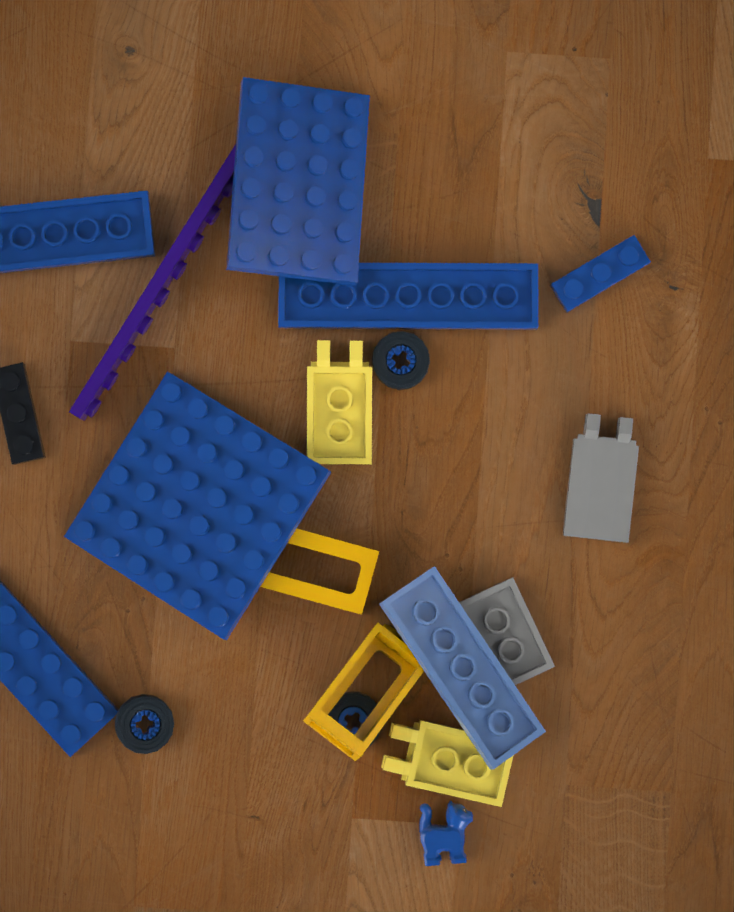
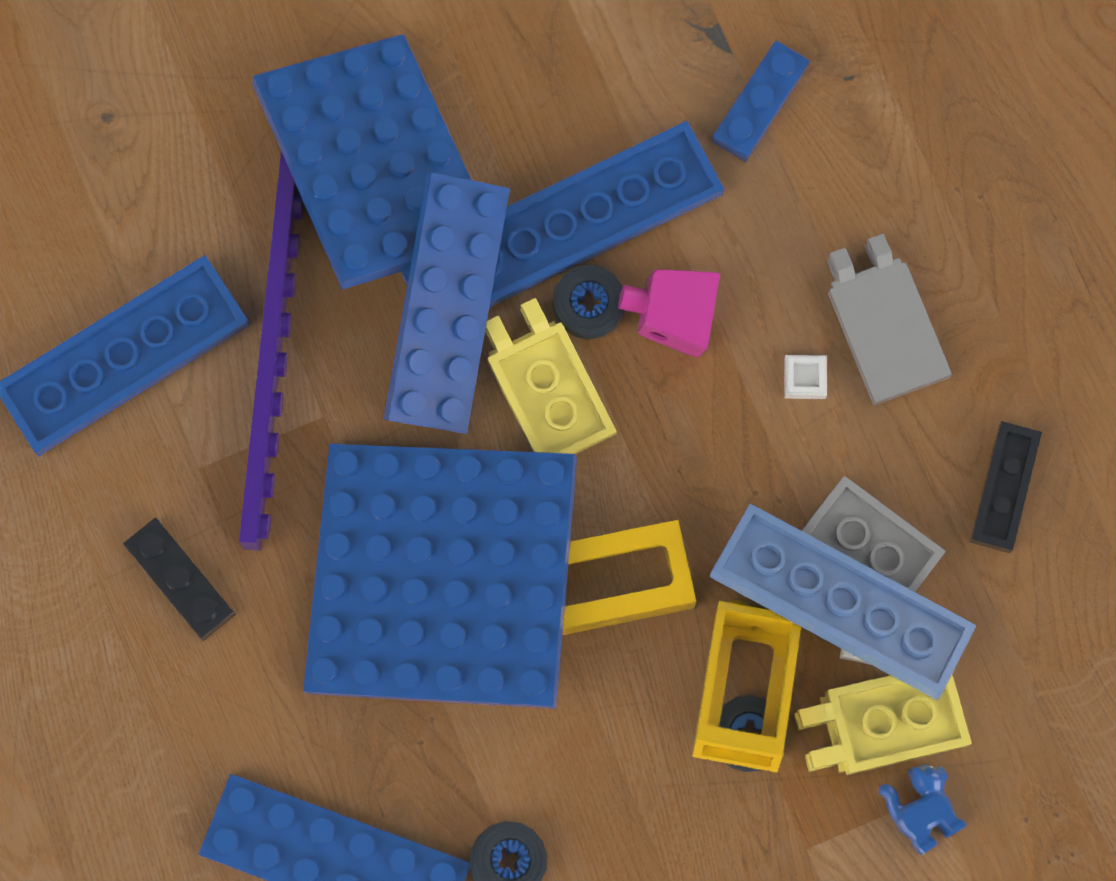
camera: 30 degrees left, 10 degrees down
none -> blue plate [384,172,510,434]
none -> dark pink torso [618,270,720,358]
none -> white tile [784,355,827,399]
none -> black plate [970,421,1042,553]

